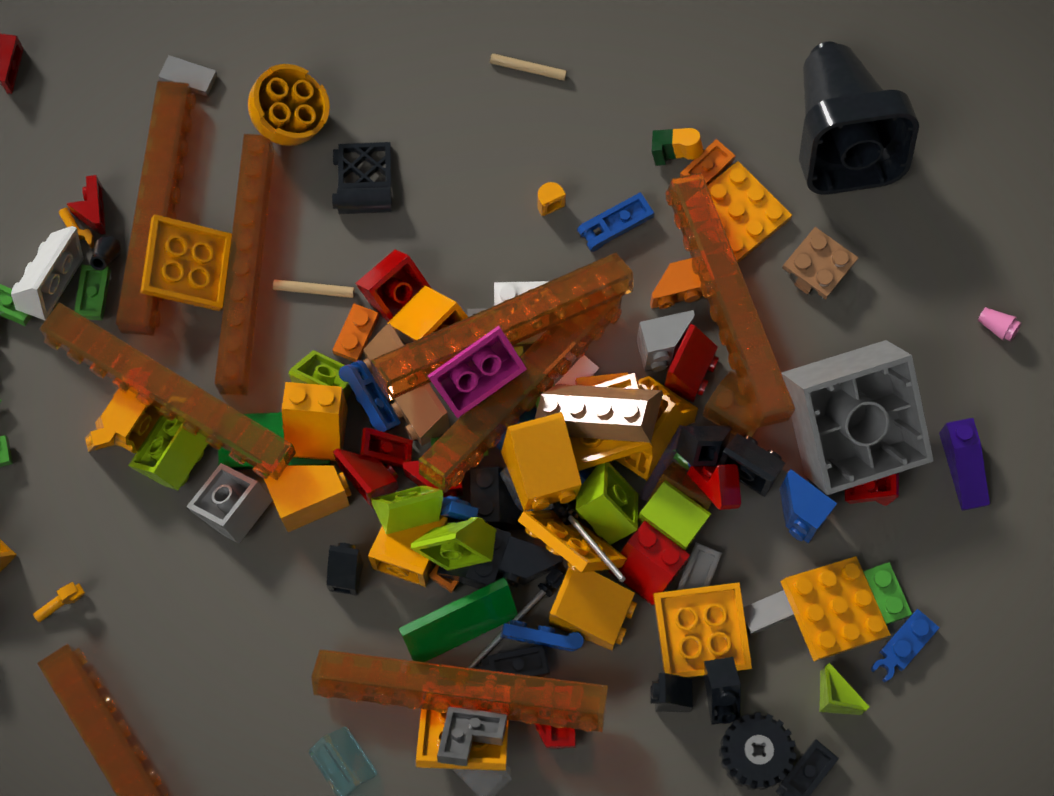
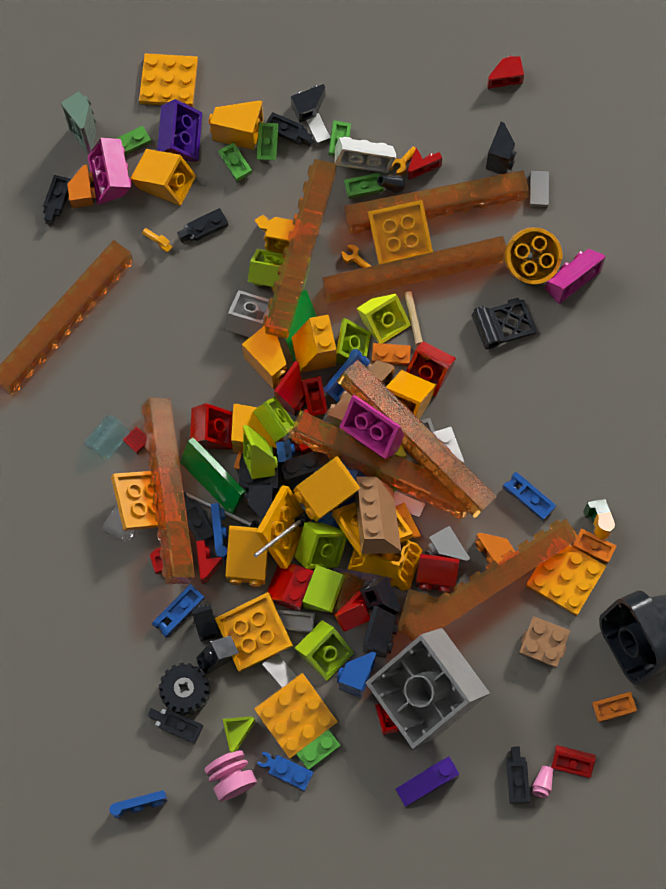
camera: 75 degrees right, 0 degrees up
black slope [326,543,363,596] -> none
flat silver plate [437,707,507,766] -> none
tan bar [490,53,567,81] -> none
light orange brick [537,182,566,216] -> none
none -> tile [123,426,150,454]
none -> blue plate [152,584,205,638]
none -> black hinge [177,208,229,243]
none -> red slope [190,403,233,449]
none -> red slope [196,540,223,584]
none -> bright pink wheel [204,751,257,802]
none -> lime slope [295,620,354,681]
none -> light orange bar [341,245,373,273]
none -> neon yellow slope [357,294,411,344]
none -> black slope [486,122,517,176]
none -> black hinge [506,746,530,804]
none -> dark pink slope [544,249,606,304]
none -> red slope [551,745,596,778]
none -> orange plate [592,692,637,723]

